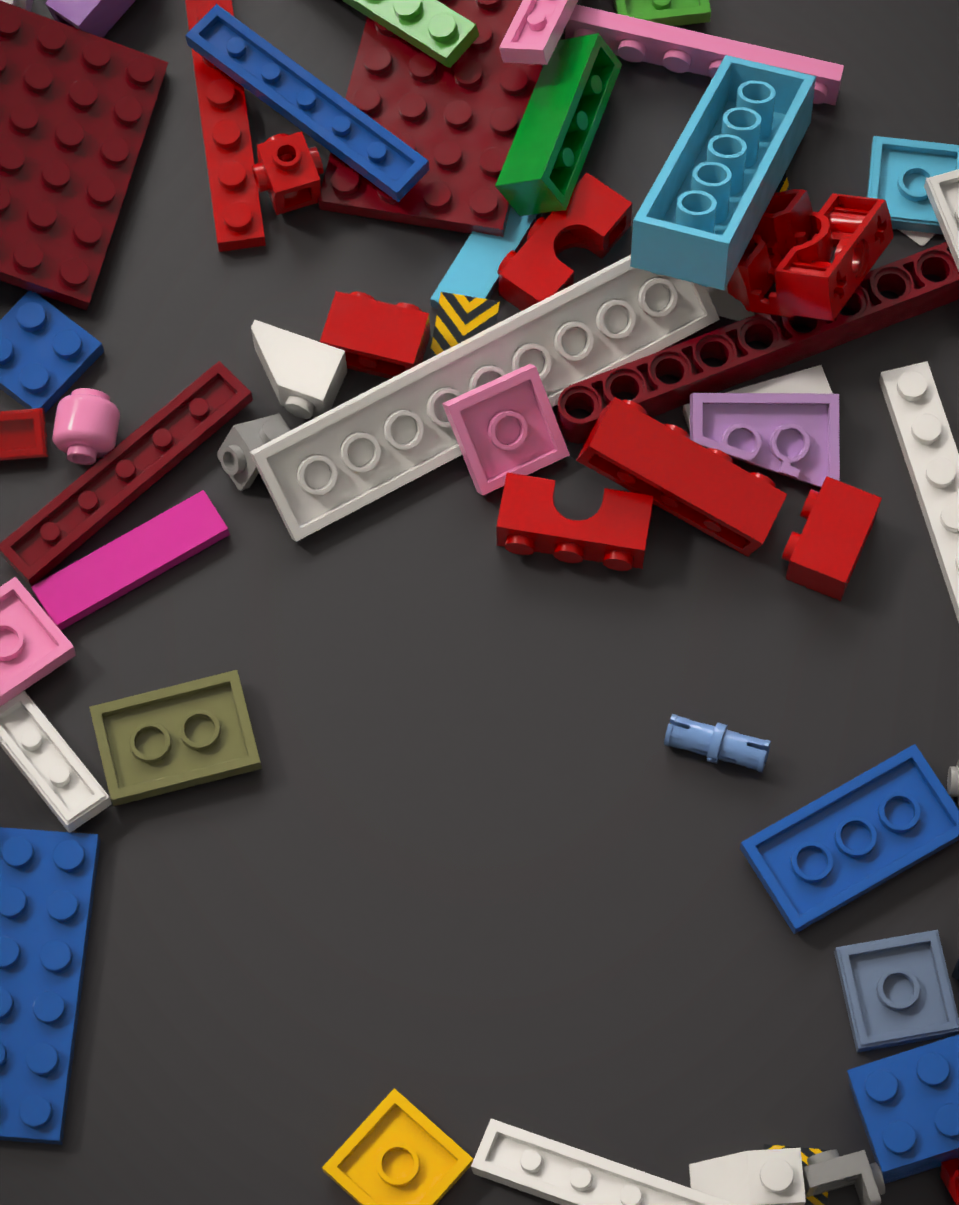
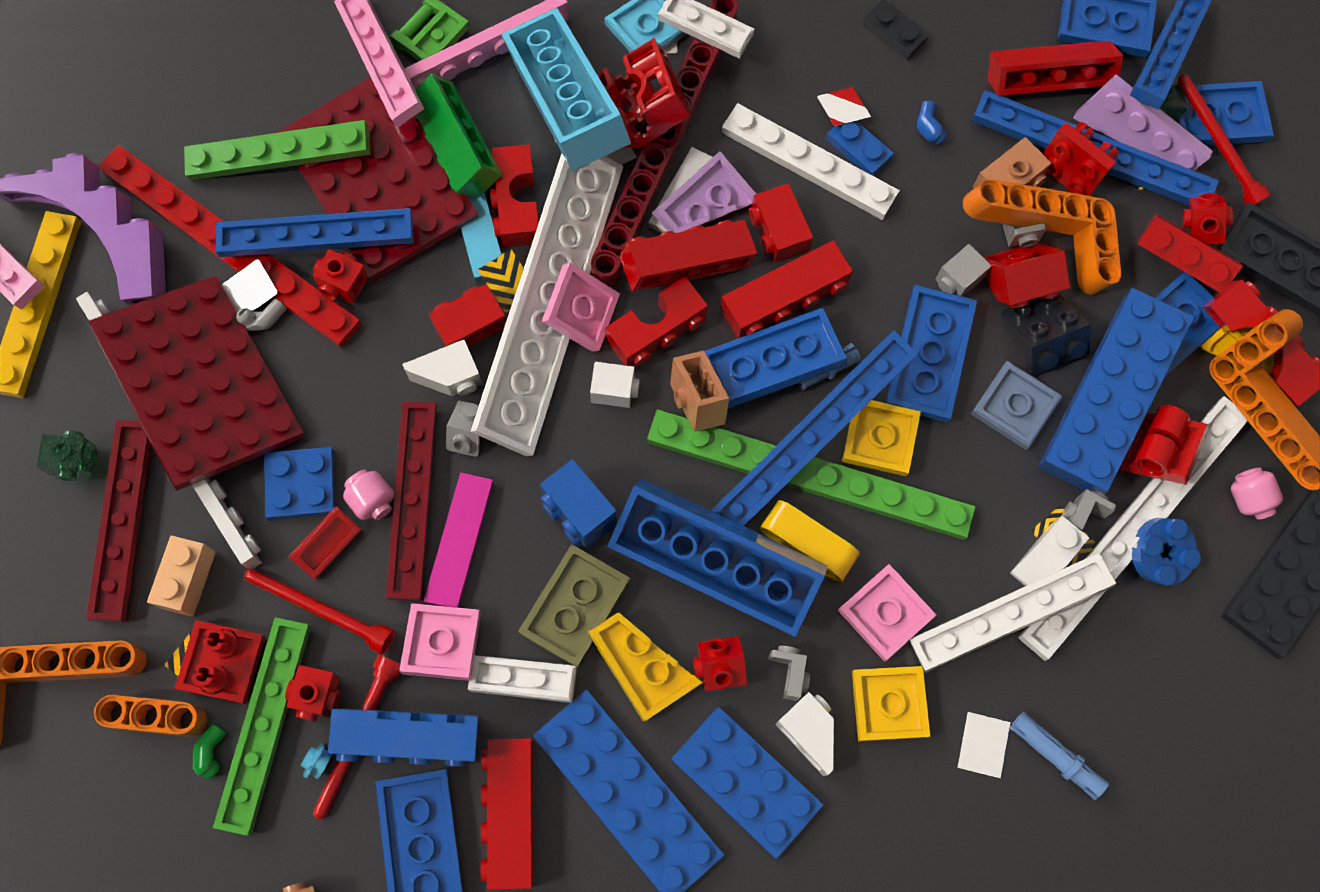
camera: 50 degrees left, 5 degrees up
none -> white sticker [222,260,277,312]
none -> light grey arm [236,299,287,331]
none -> blue brick [540,459,617,551]
none -> yellow wing [588,612,703,721]
none -> white brick [590,362,640,408]
none -> blue brick [607,478,828,637]
none -> bright green plate [647,409,975,540]
none -> nougat brick [670,351,729,432]
none -> blue plate [671,707,823,859]
none -> red brick [693,636,747,691]
none -> blue plate [704,308,847,409]
none -> blue plate [711,330,918,526]
none -> red brick [720,240,853,339]
none -> yellow beam [760,500,860,583]
none -> light grey bracket [768,646,810,701]
none -> white slope [775,693,834,777]
none -> bright pink plate [838,564,936,662]
none -> yellow plate [842,400,921,476]

